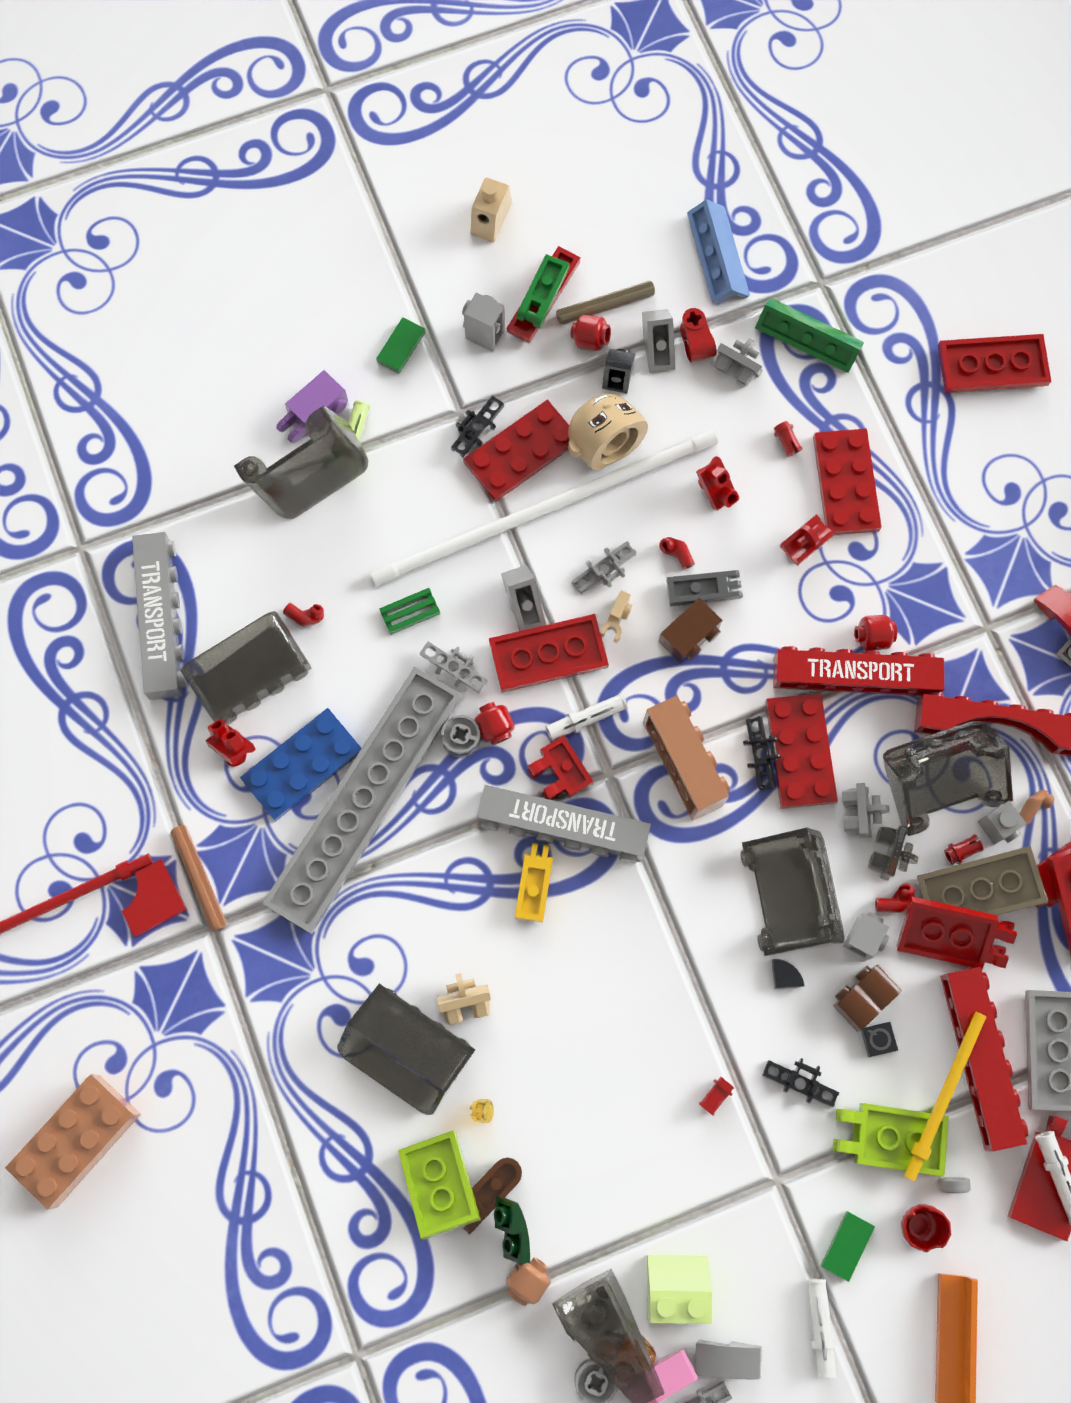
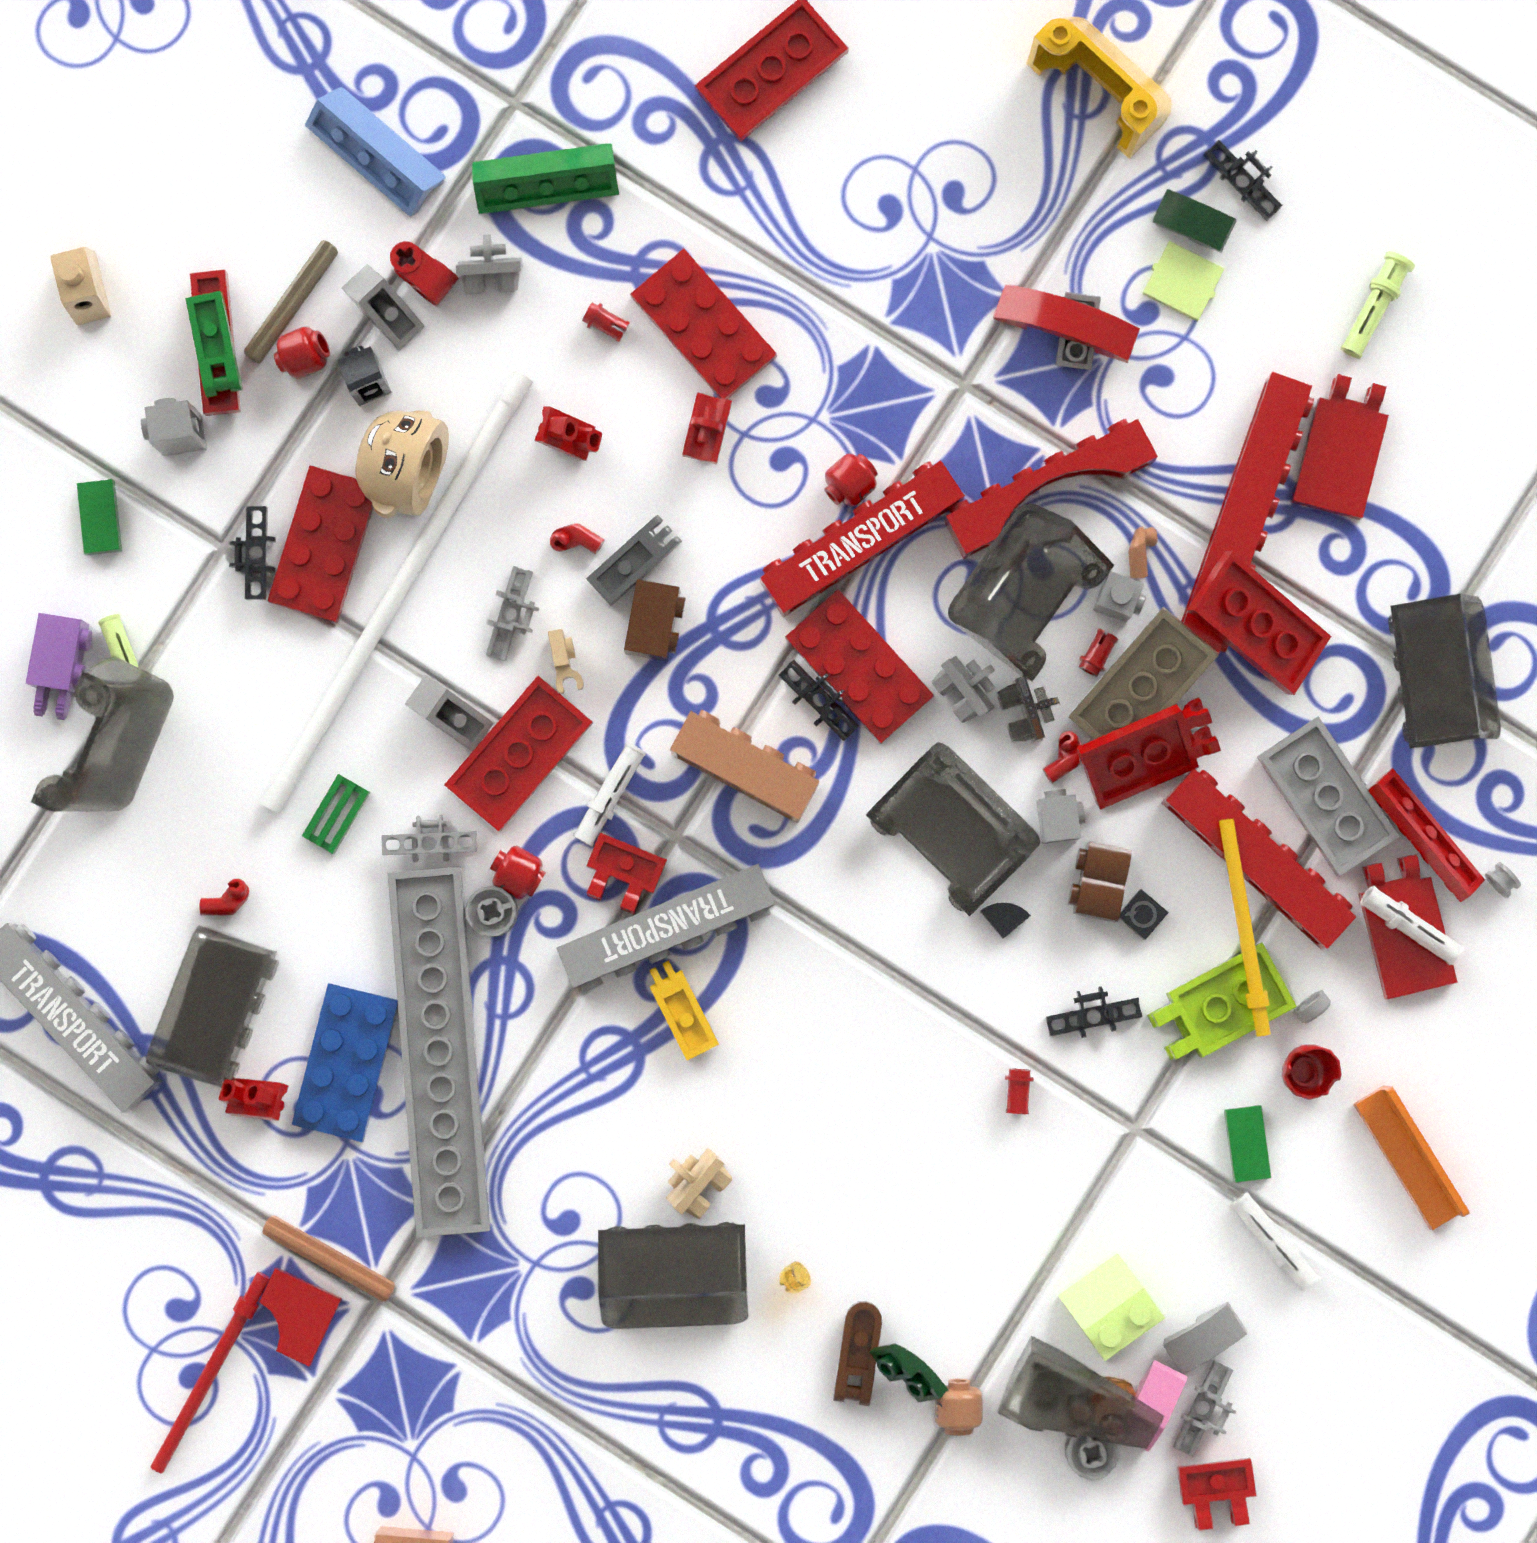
camera: 35 degrees left, 10 degrees up
lime plate [398,1130,481,1240] -> none

